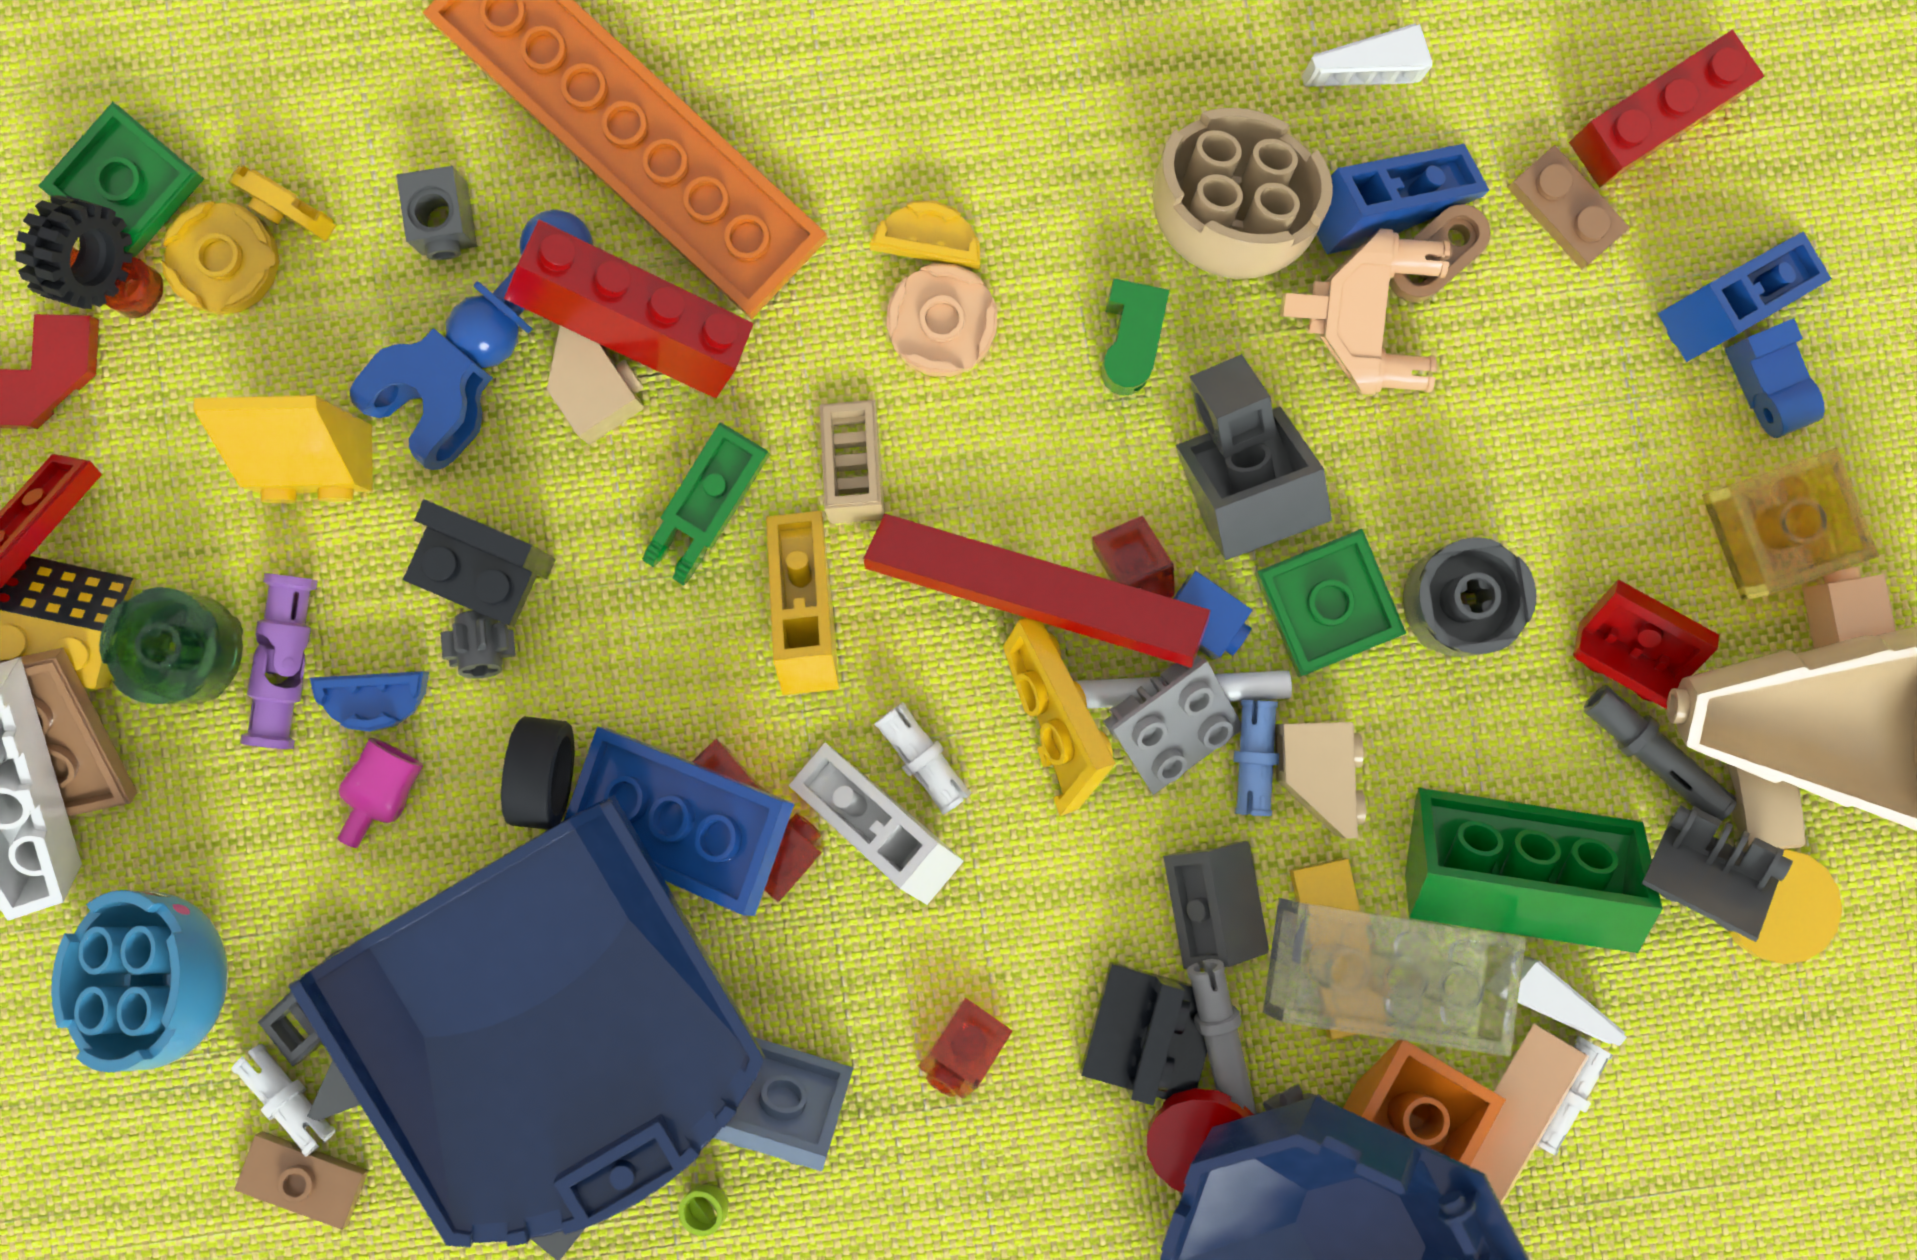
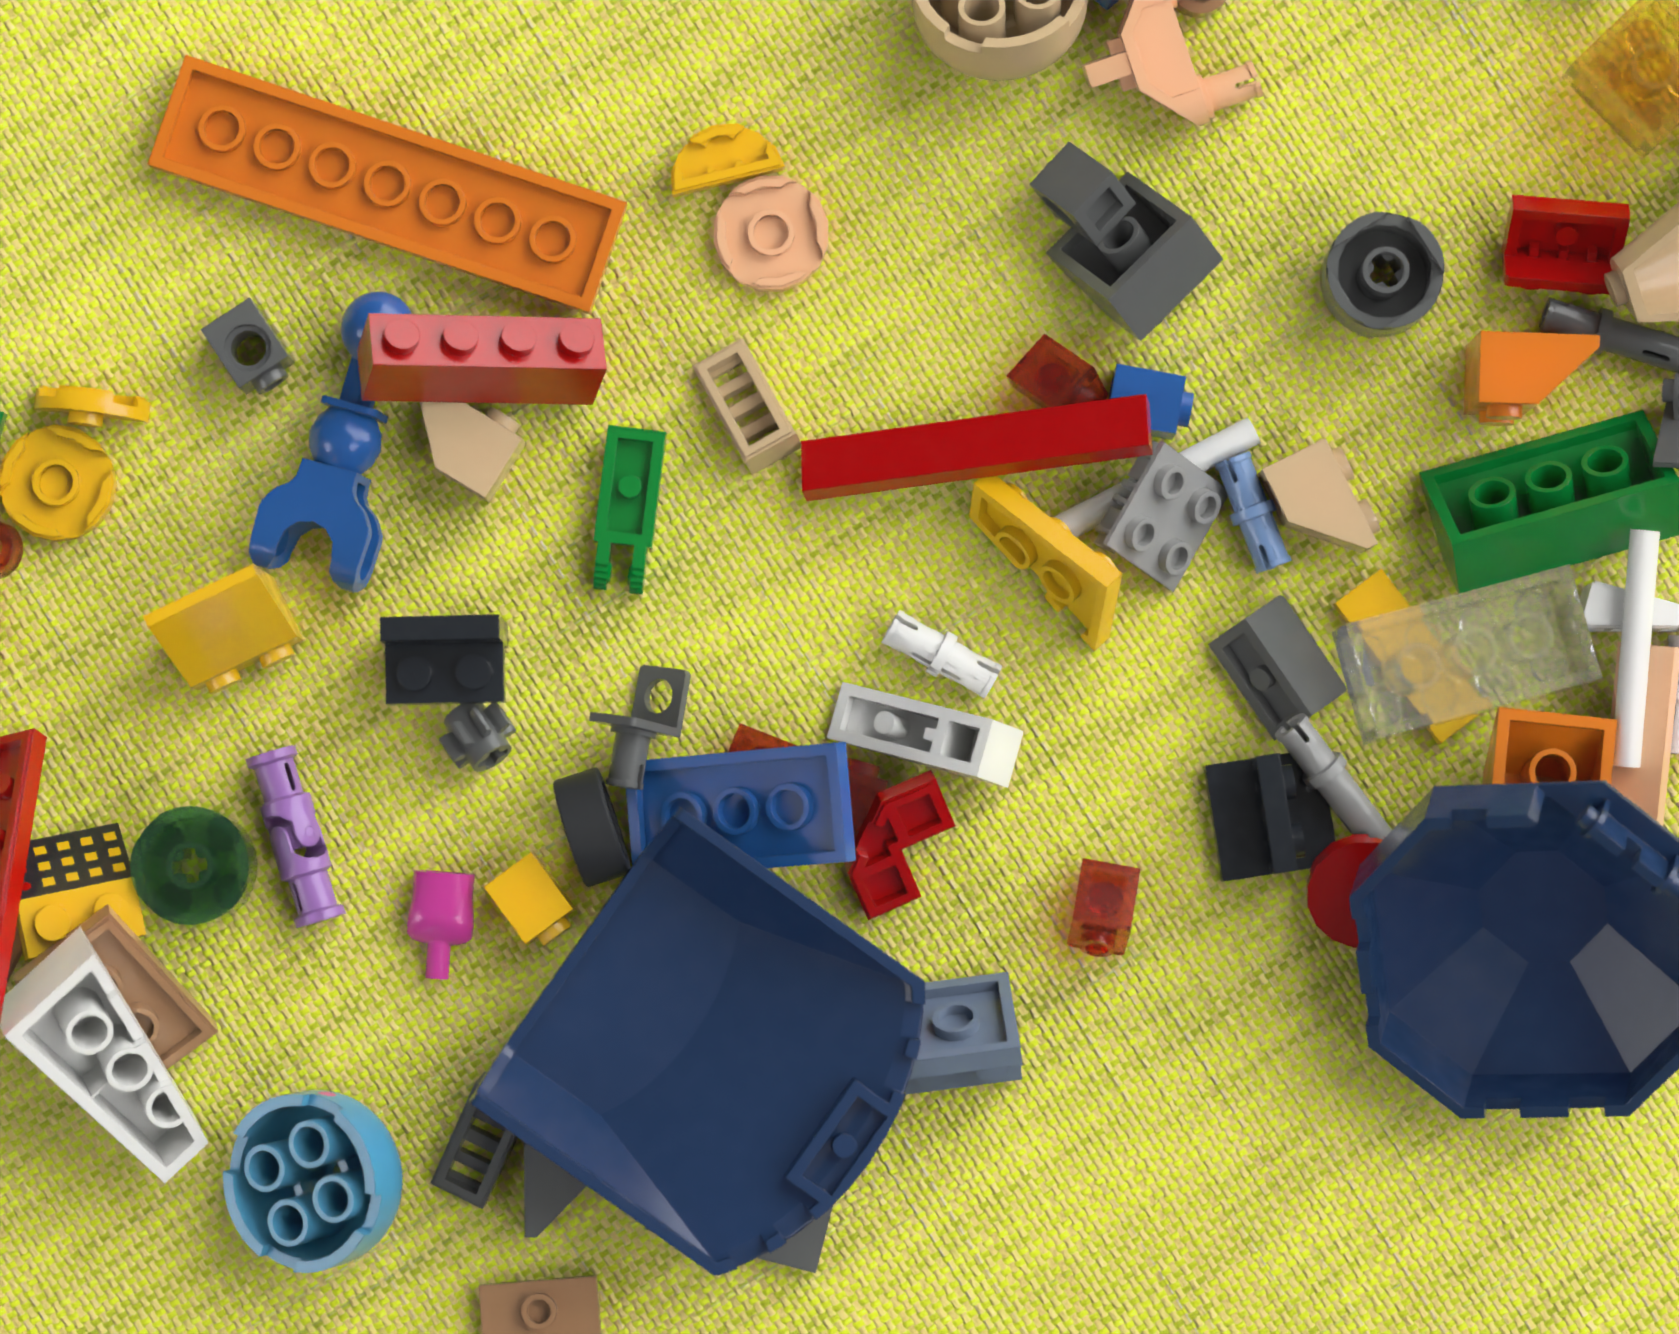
camera: 20 degrees left, 0 degrees up
white pin [231,1044,336,1156] -> none
blue plate [310,671,429,732] -> none
lime hinge [678,1183,729,1236] -> none
yellow slope [766,510,839,695] -> none
green leg [1101,278,1170,395] -> none
green plate [1254,529,1406,677] -> none
none -> yellow brick [484,852,576,946]
none -> dark grey bracket [589,665,691,791]
none -> red tile [844,770,955,920]
none -> orange slope [1464,331,1600,426]
none -> white piece [1613,529,1660,768]

